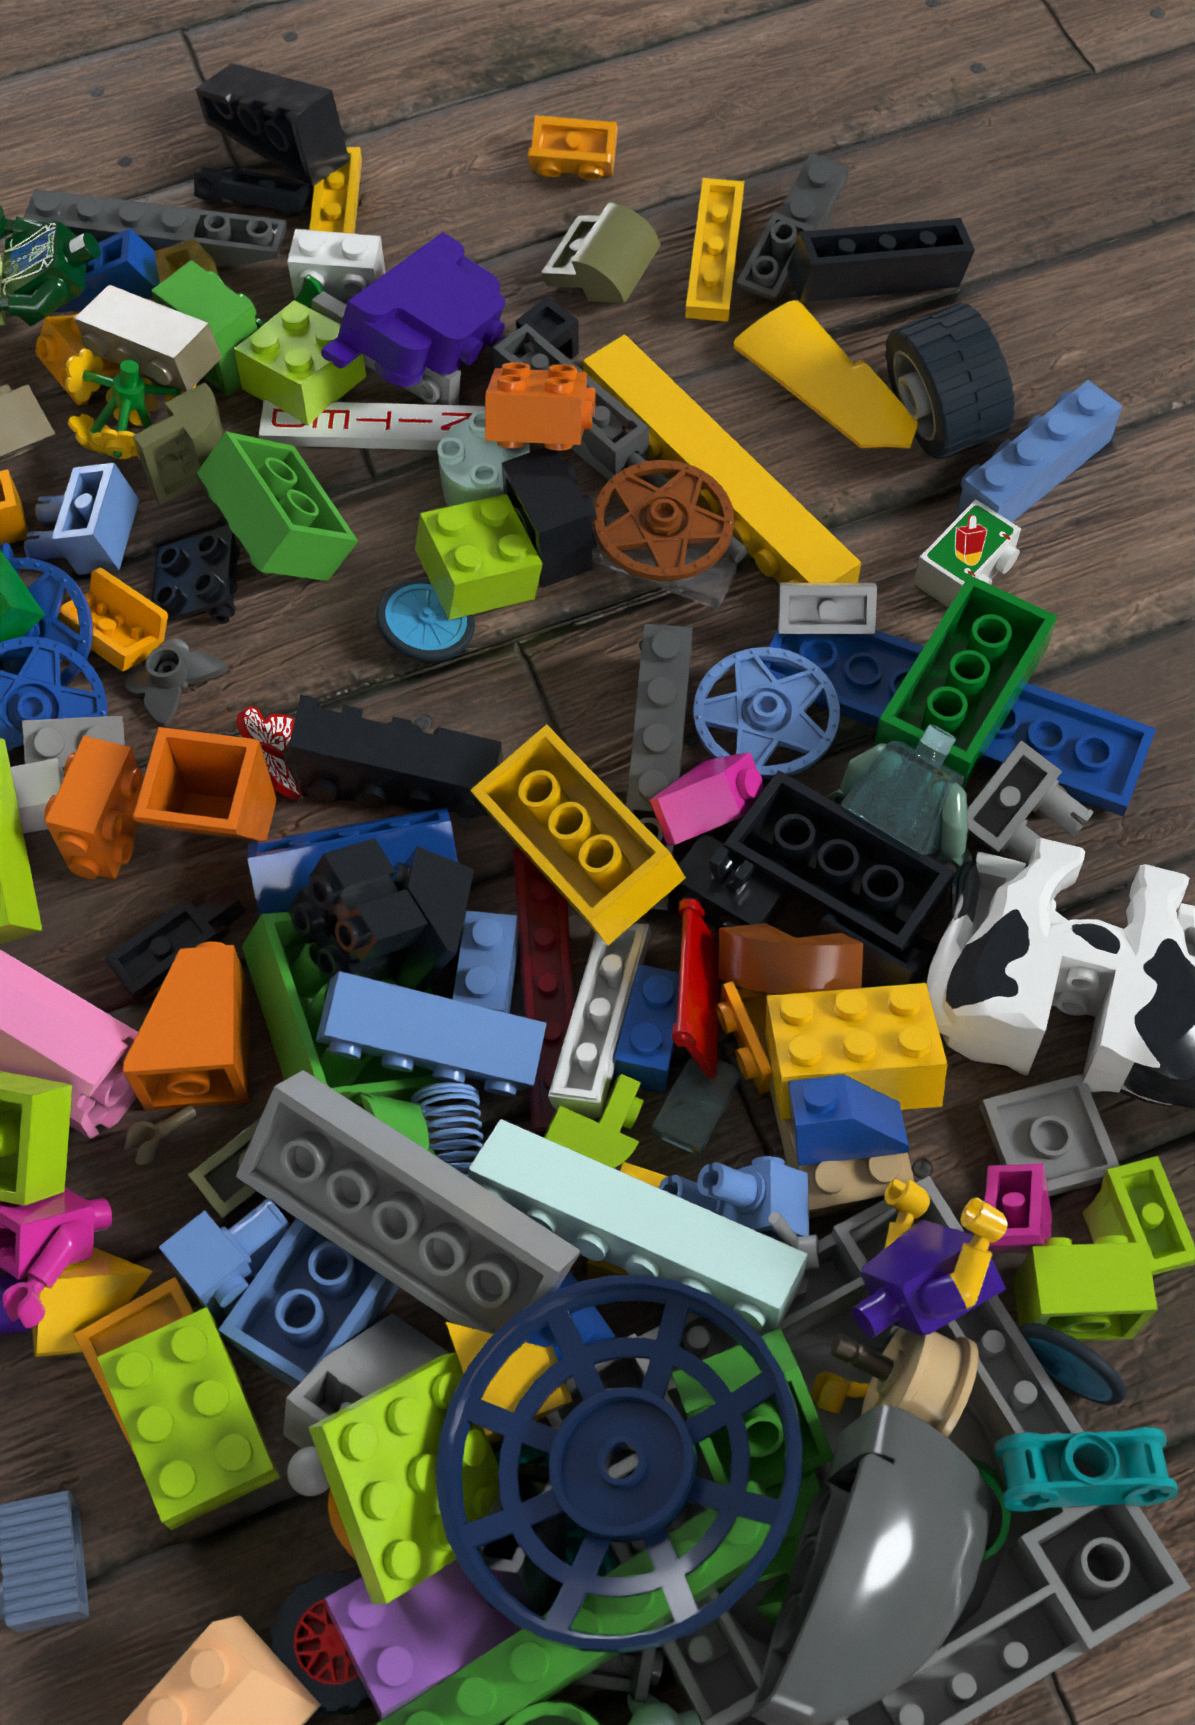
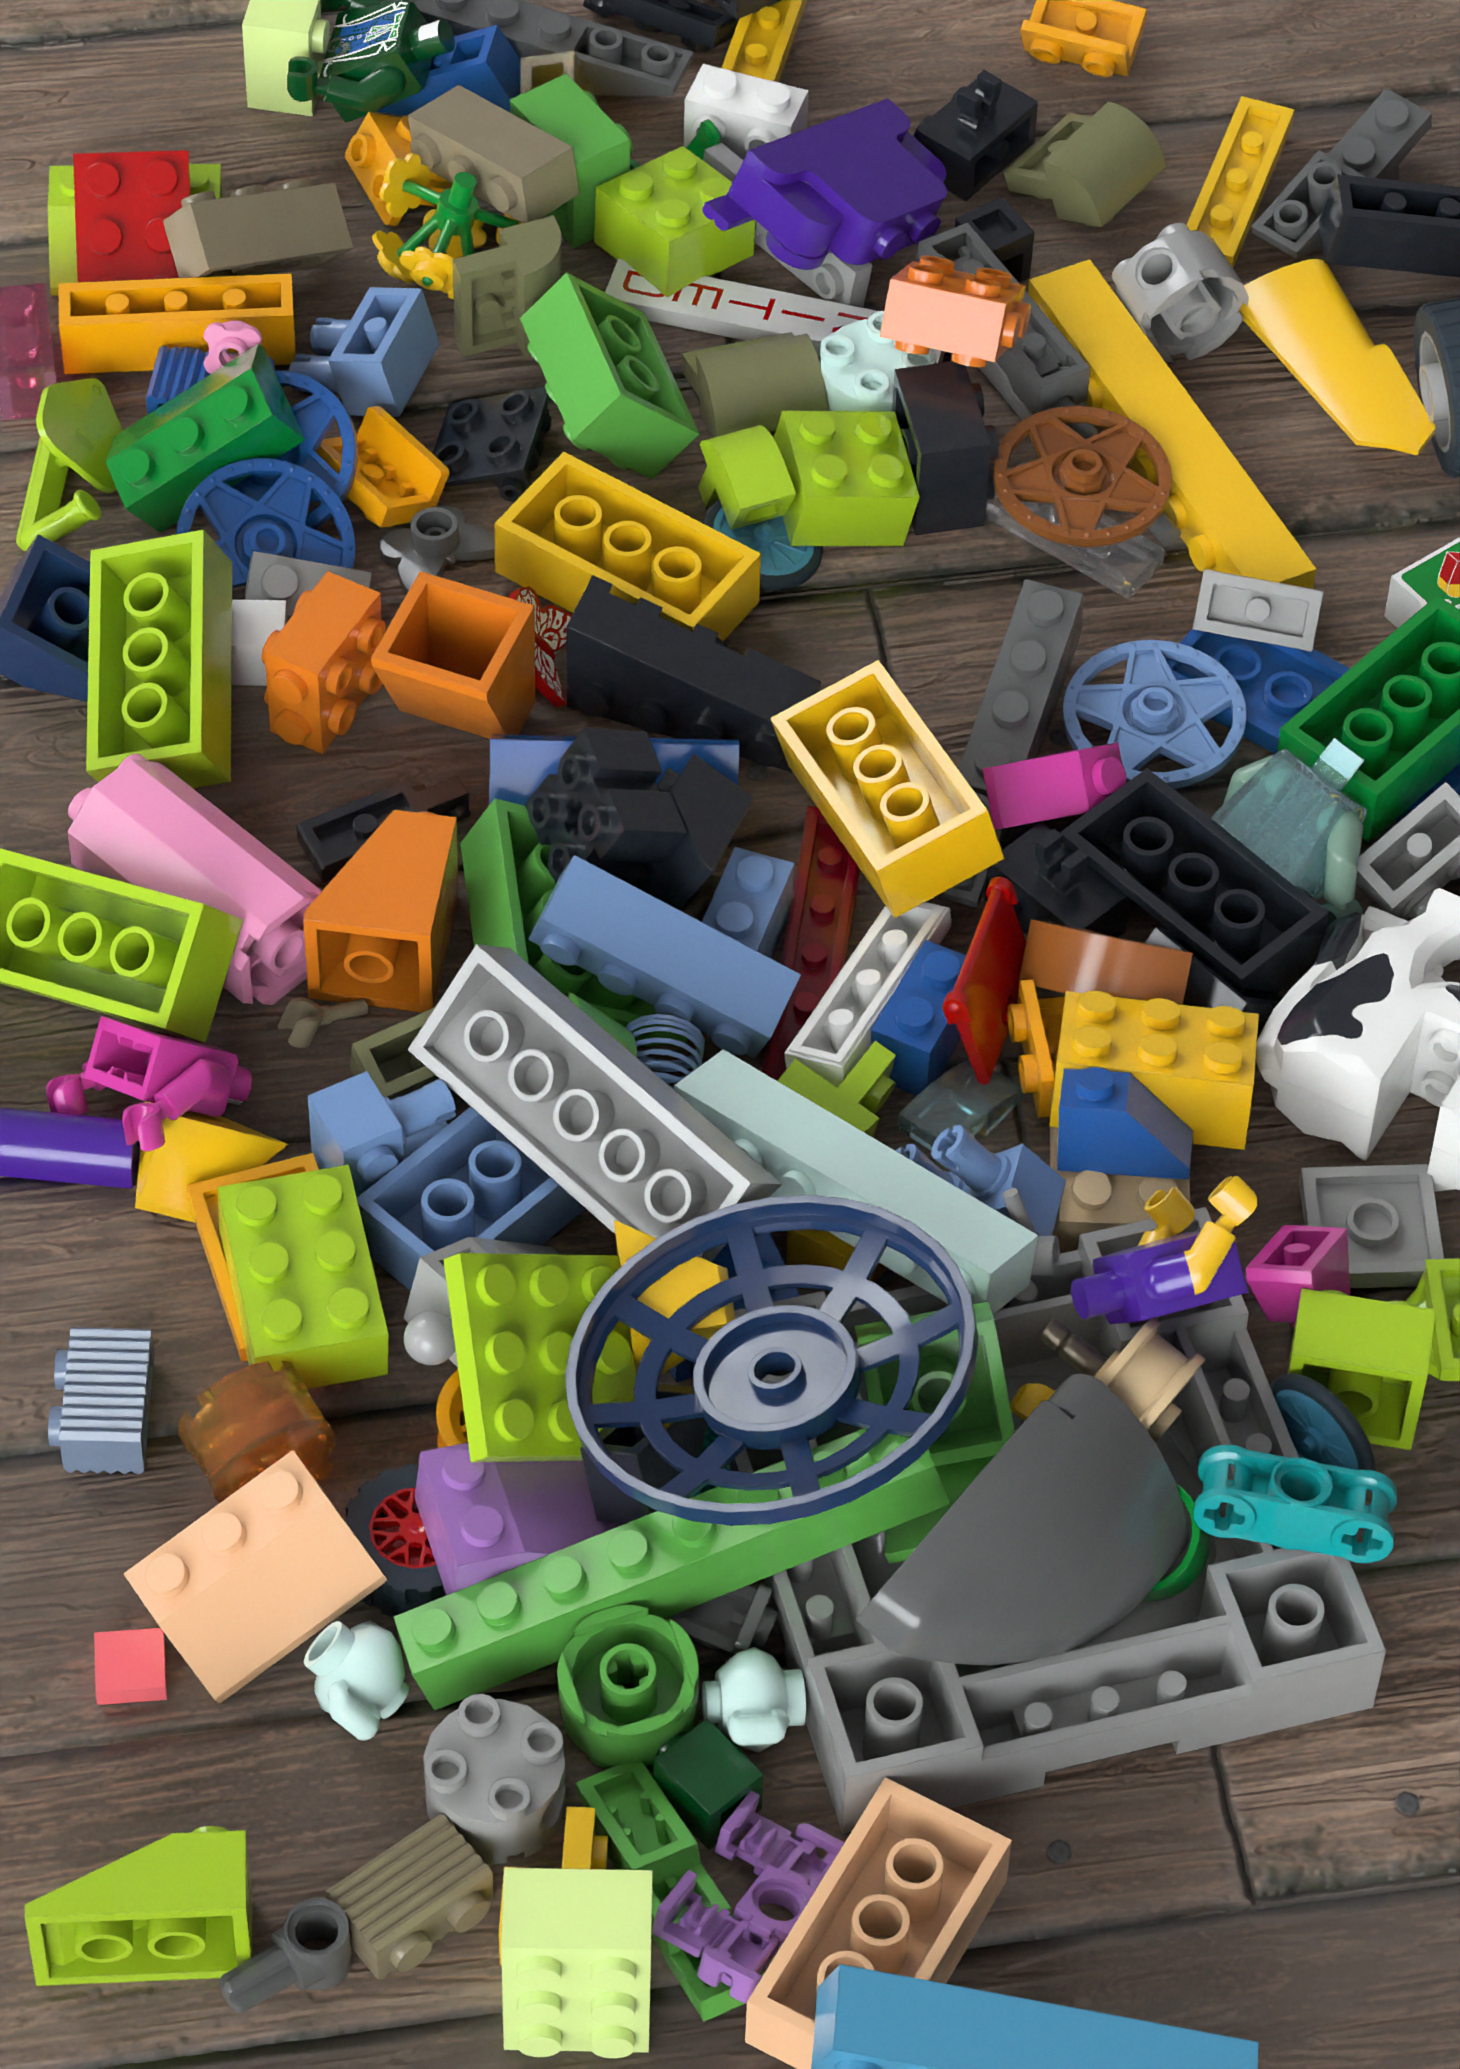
camera: 10 degrees right, 10 degrees down
none -> clear orange brick [178,1361,336,1503]
none -> yellow brick [494,452,761,641]
none -> olive brick [681,332,828,437]
none -> lime brick [698,425,796,530]
none -> black brick [914,70,1038,201]
none -> light grey brick [1112,223,1249,362]

